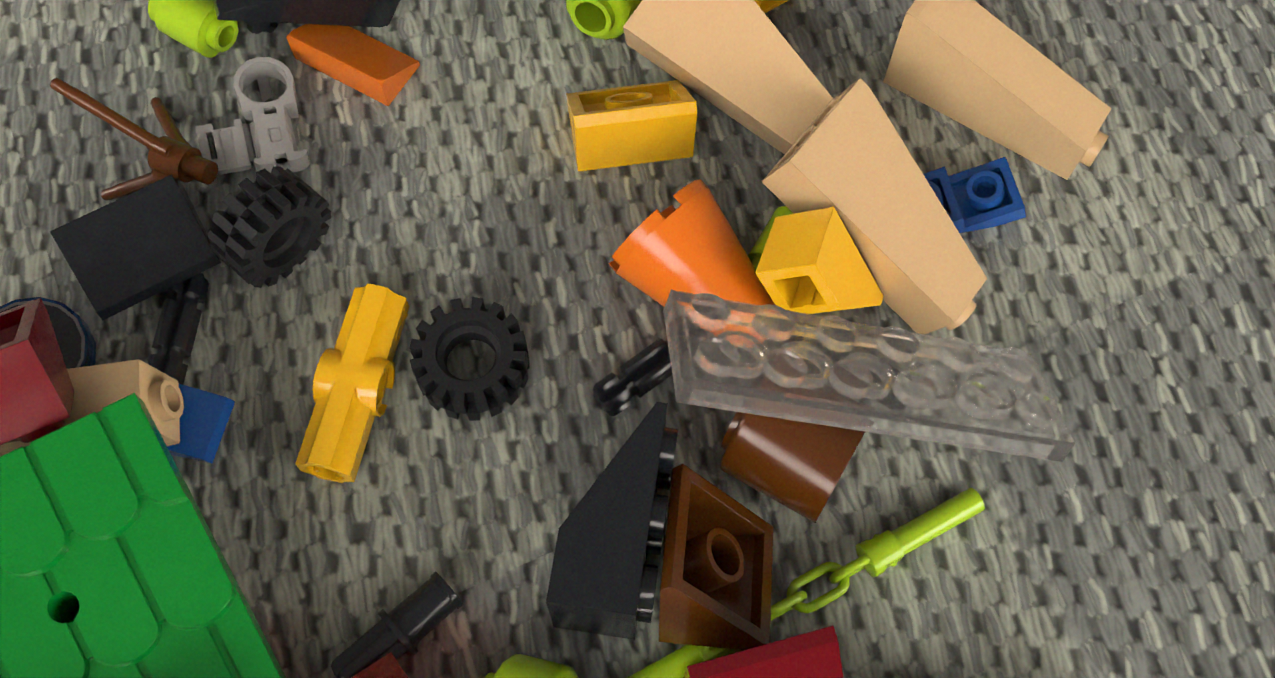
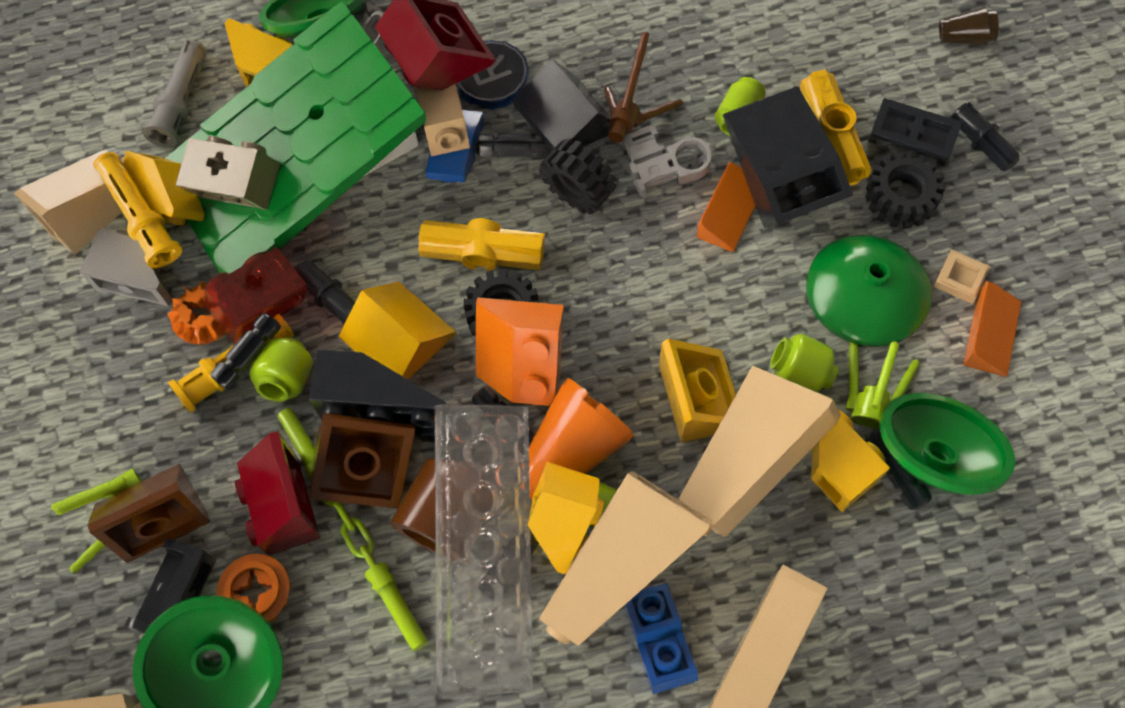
camera: 90 degrees right, 0 degrees up
none -> yellow slope [339,281,457,379]
none -> orange slope [476,298,564,406]

